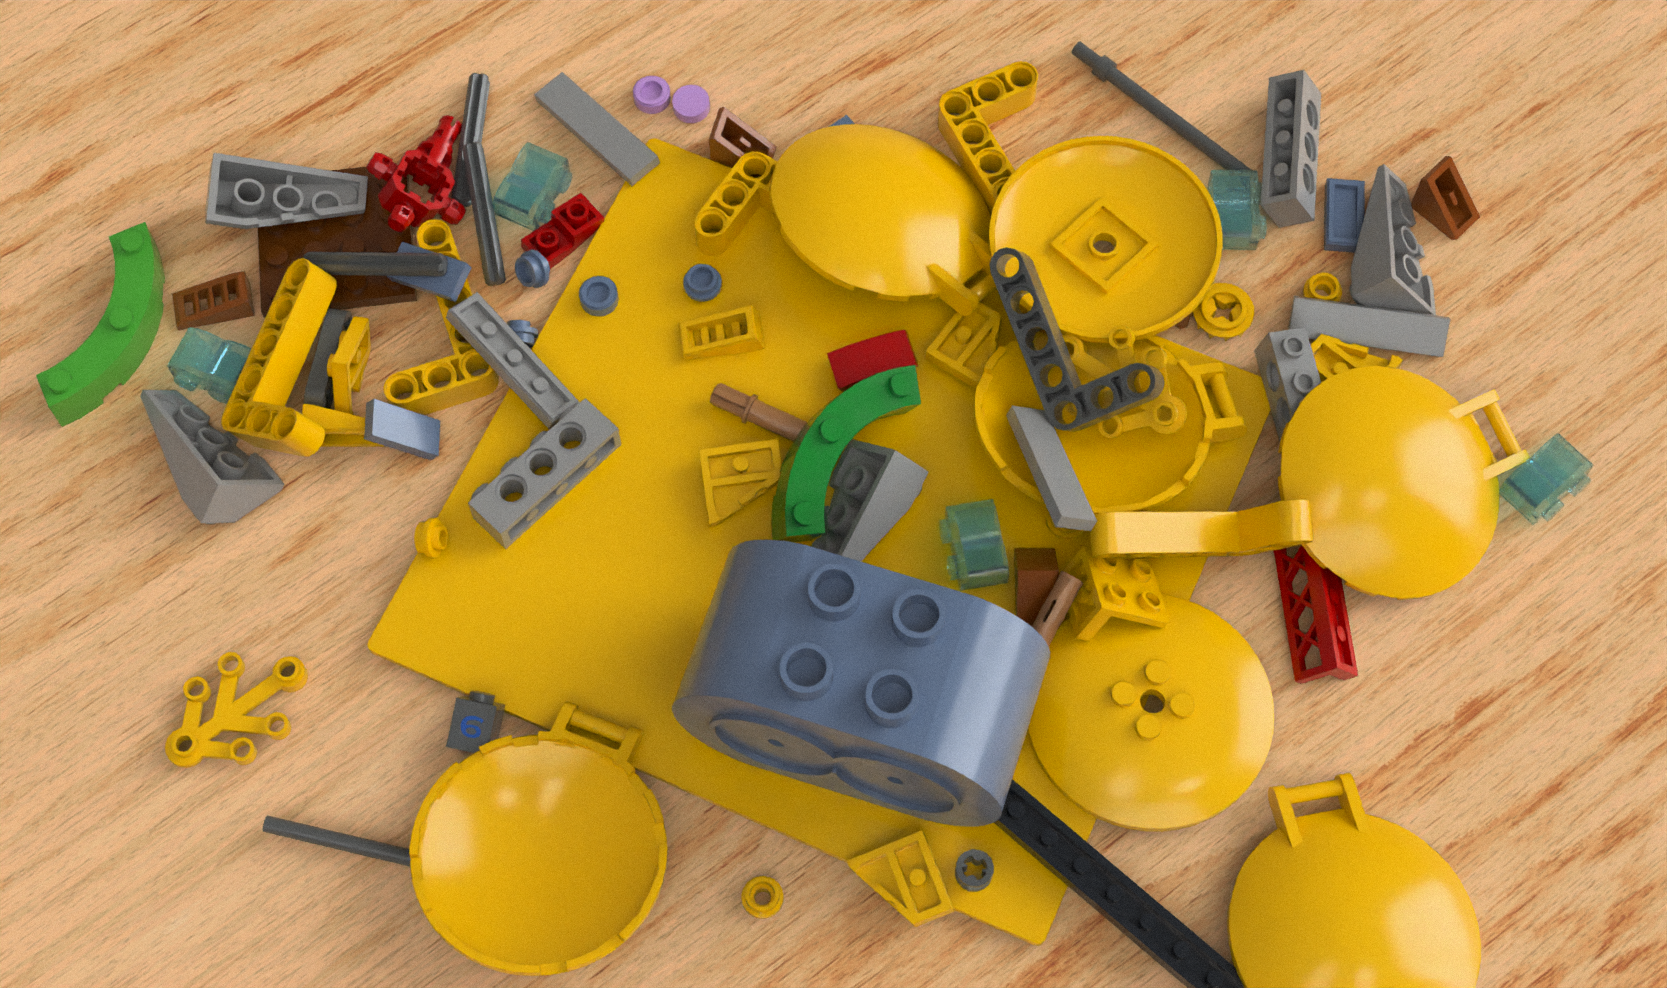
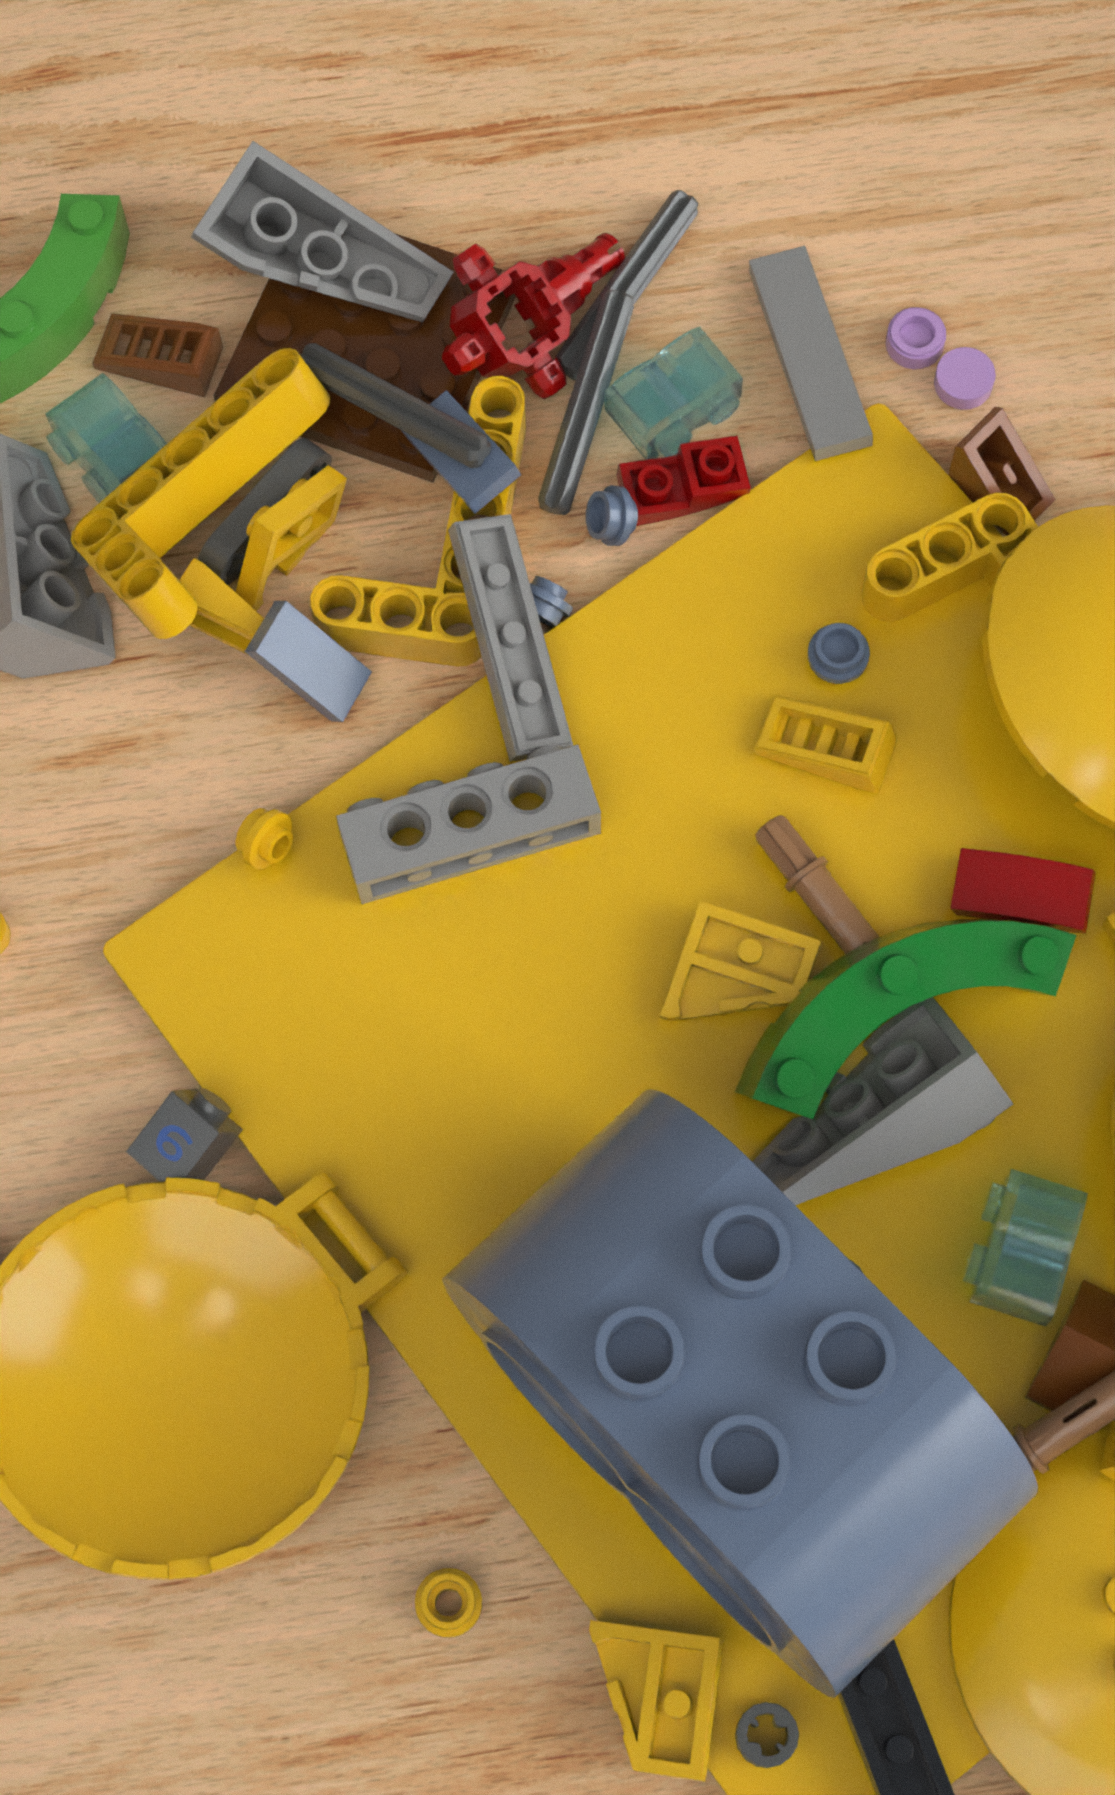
camera: 30 degrees right, 5 degrees up
sand blue tile [579,276,619,316] -> none

